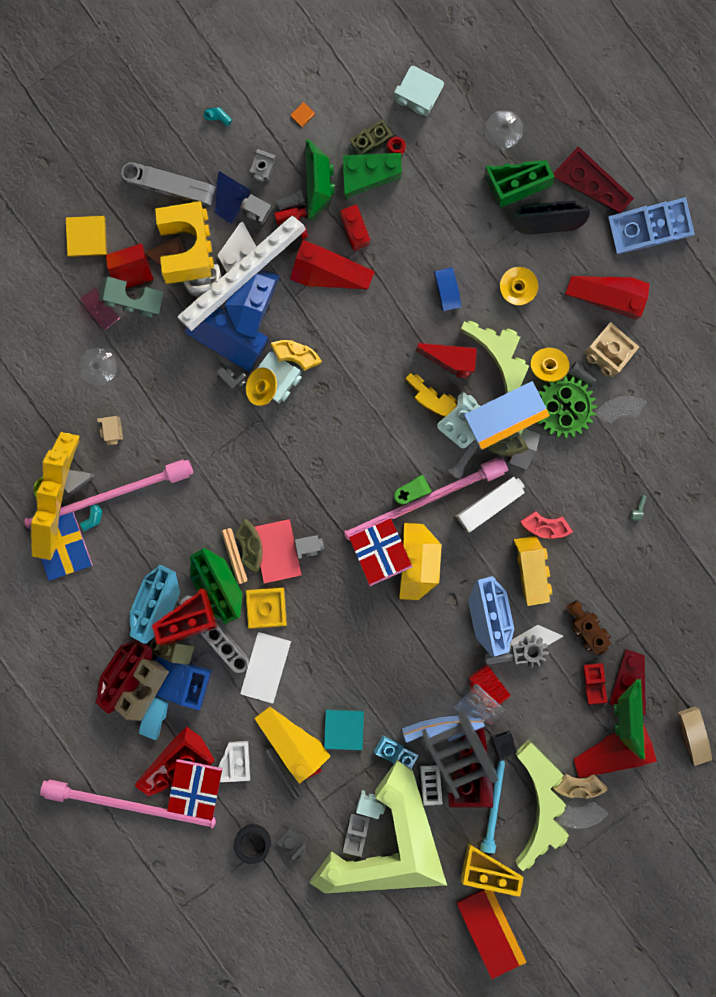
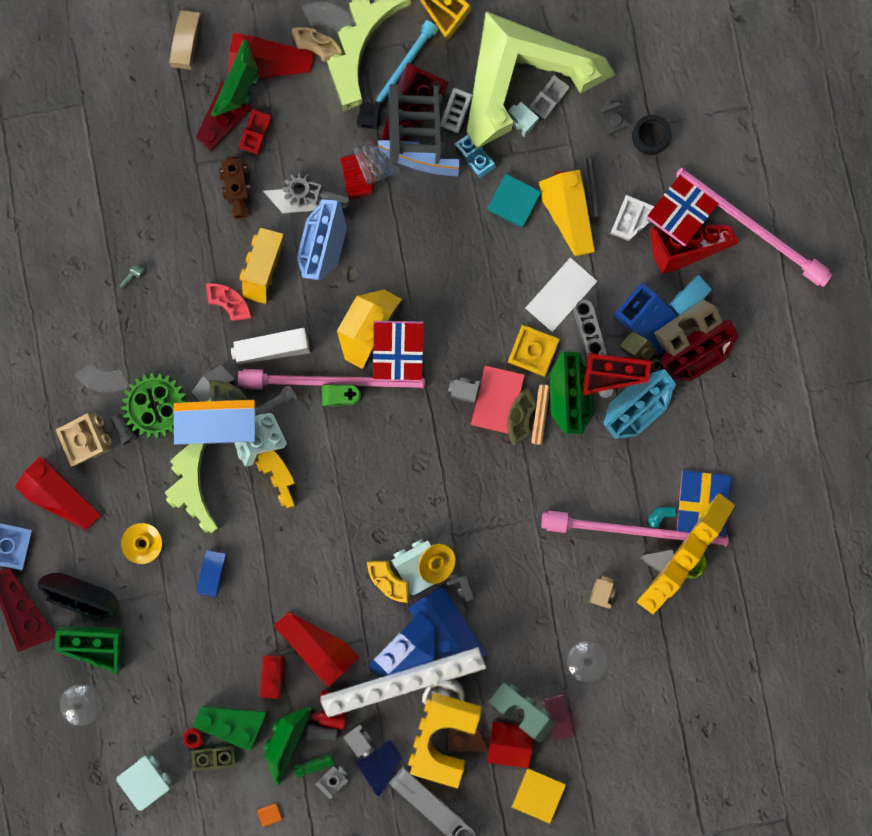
camera: 155 degrees left, 5 degrees down
white wing [218,222,256,272] -> none
red slope [416,343,477,378] -> none
yellow dish [531,348,569,382] -> none
none -> green axle [294,754,334,778]

